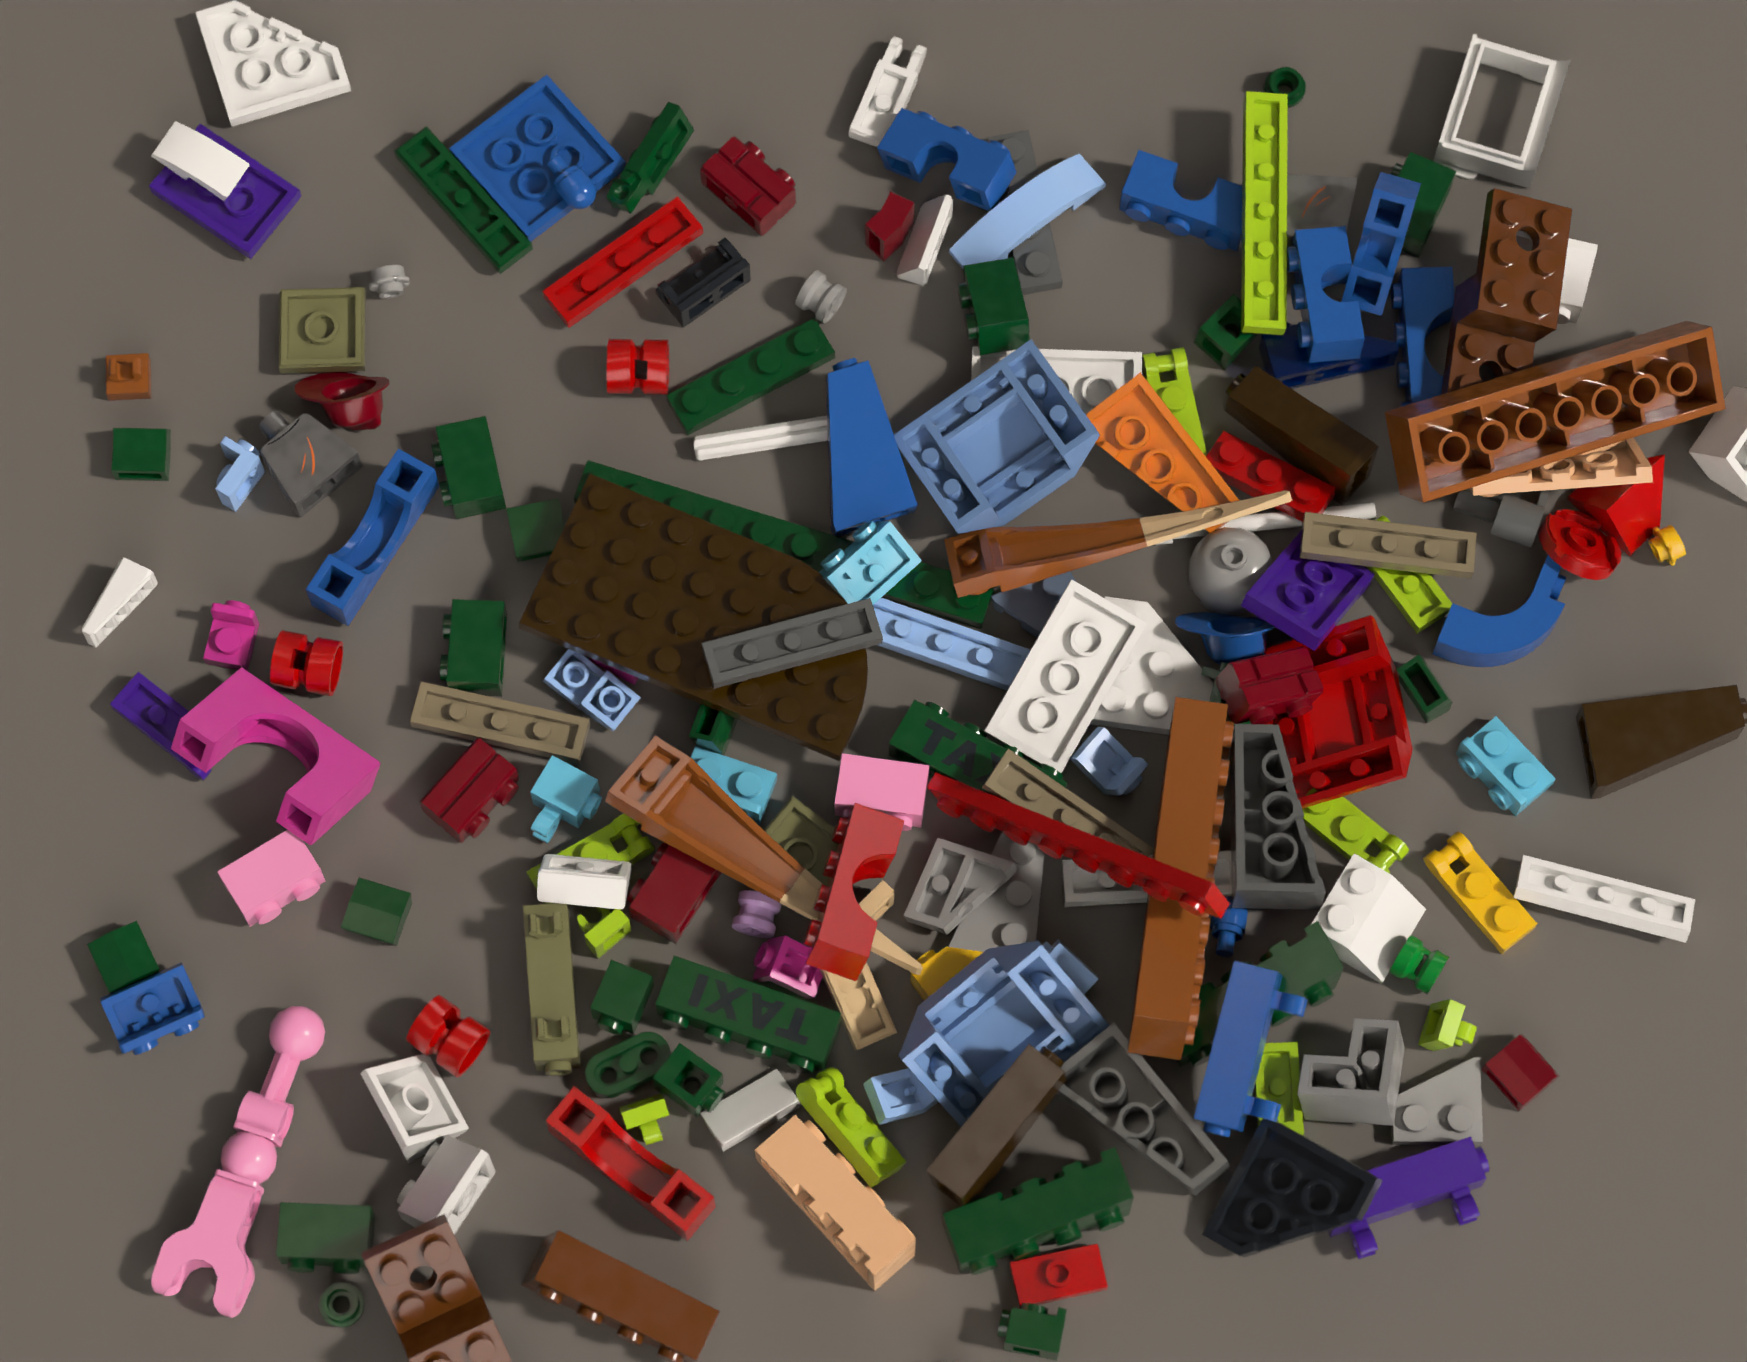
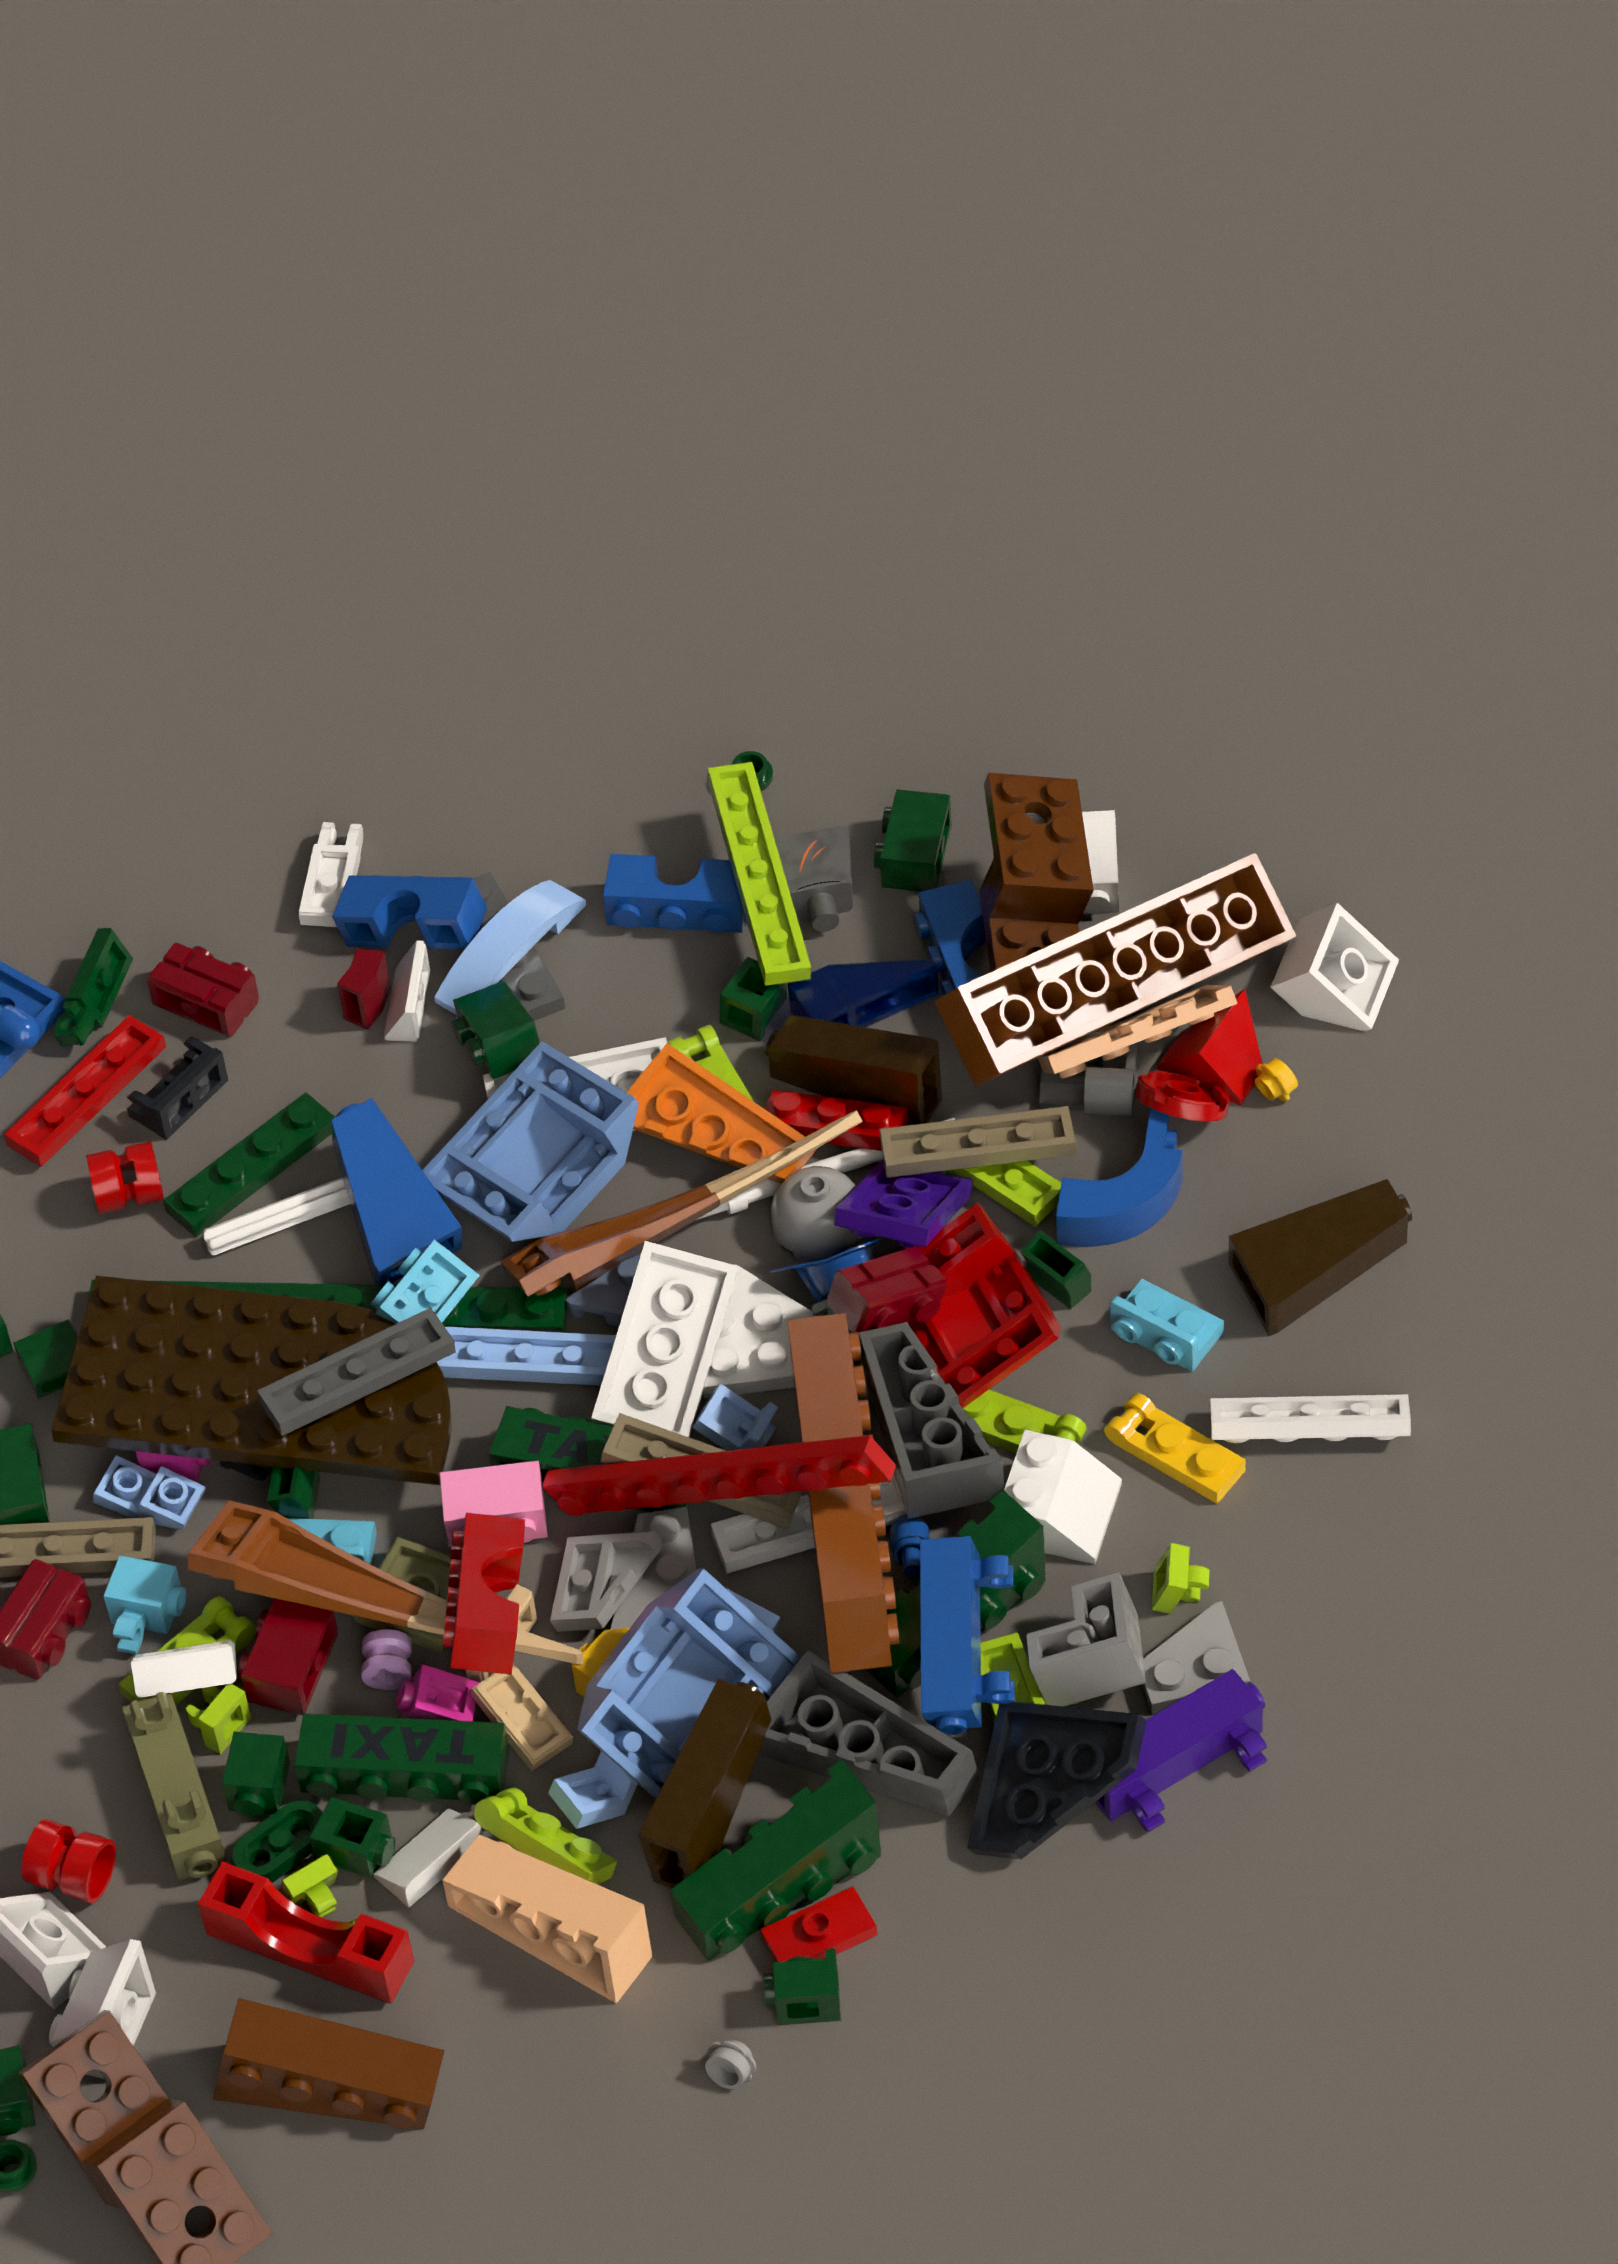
camera: 10 degrees left, 20 degrees down
light grey wheel [795,270,847,324] -> none
blue arch [1287,226,1365,363] -> none
blue arch [1341,172,1421,316] -> none
green wheel [1389,935,1449,994] -> none
white piece [1434,34,1571,188] -> none
dark red piece [1482,1034,1560,1112] -> none

